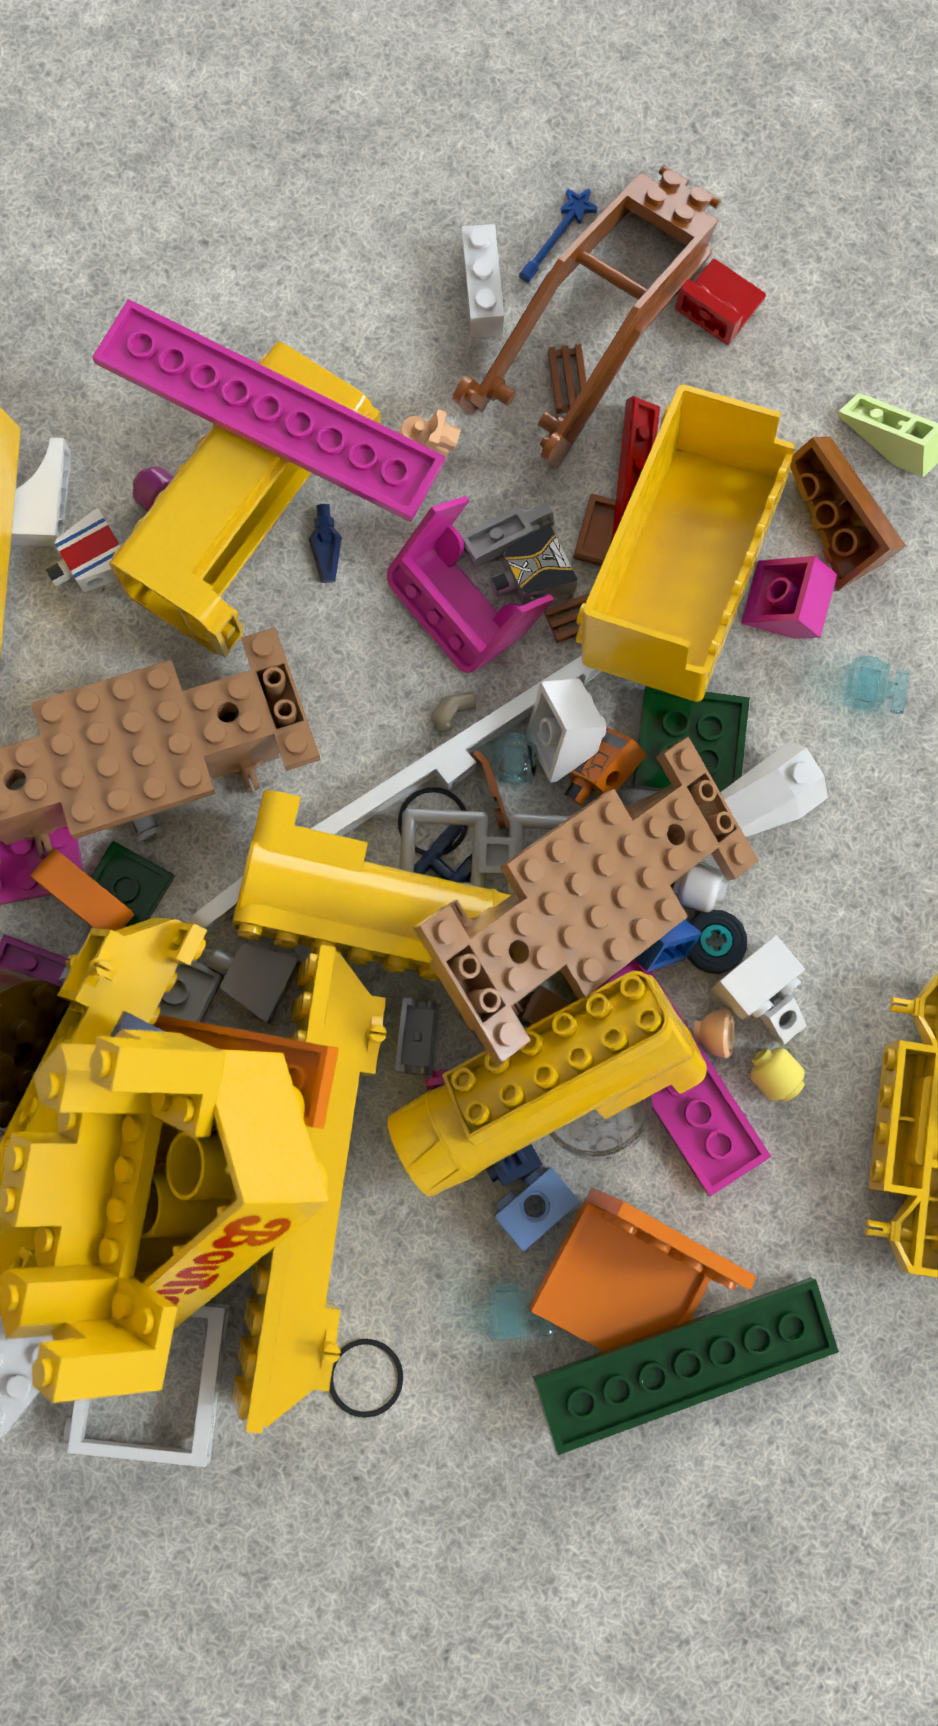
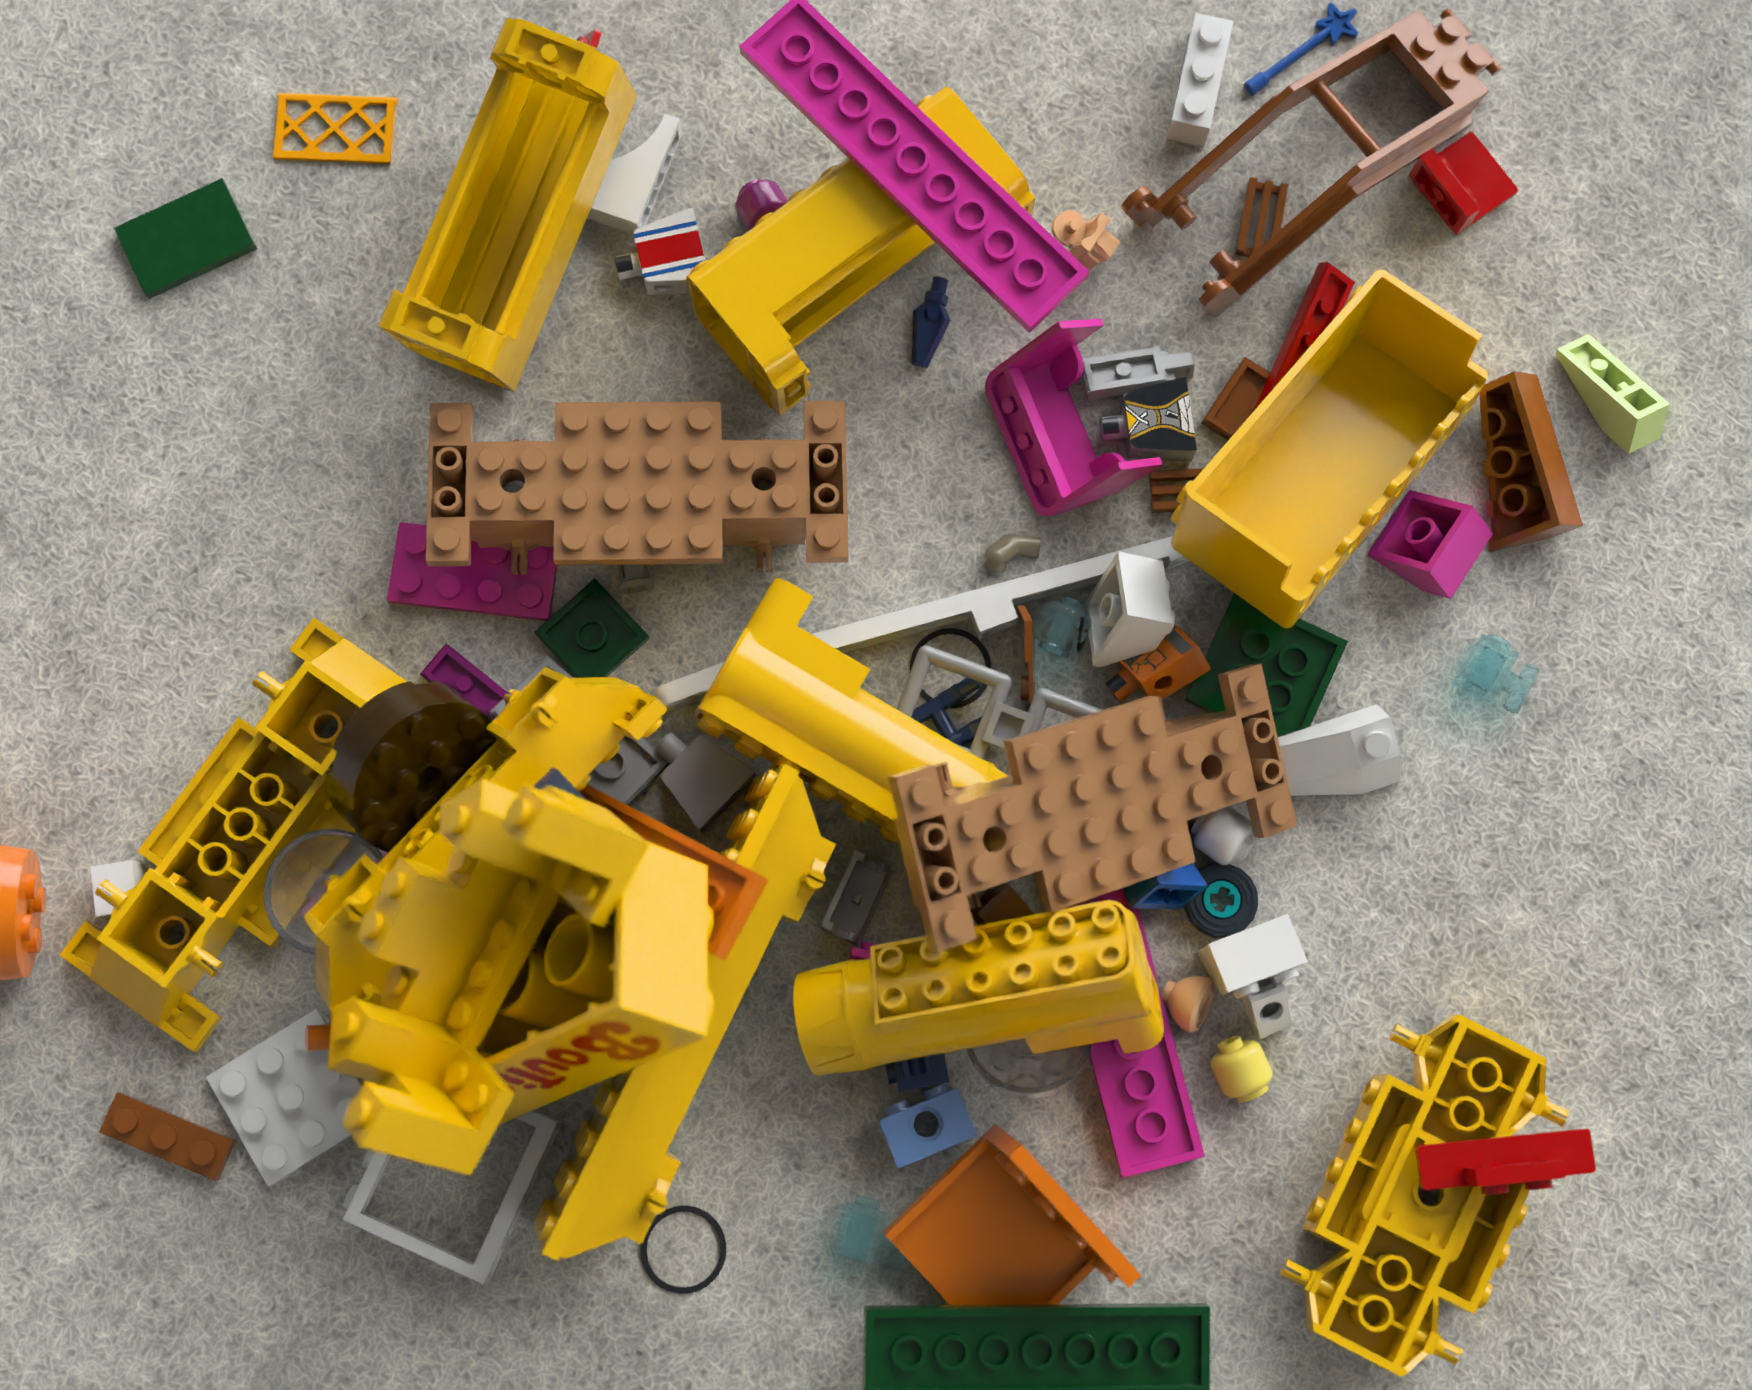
camera: 20 degrees right, 0 degrees up
orange beam [29,848,135,931] -> none

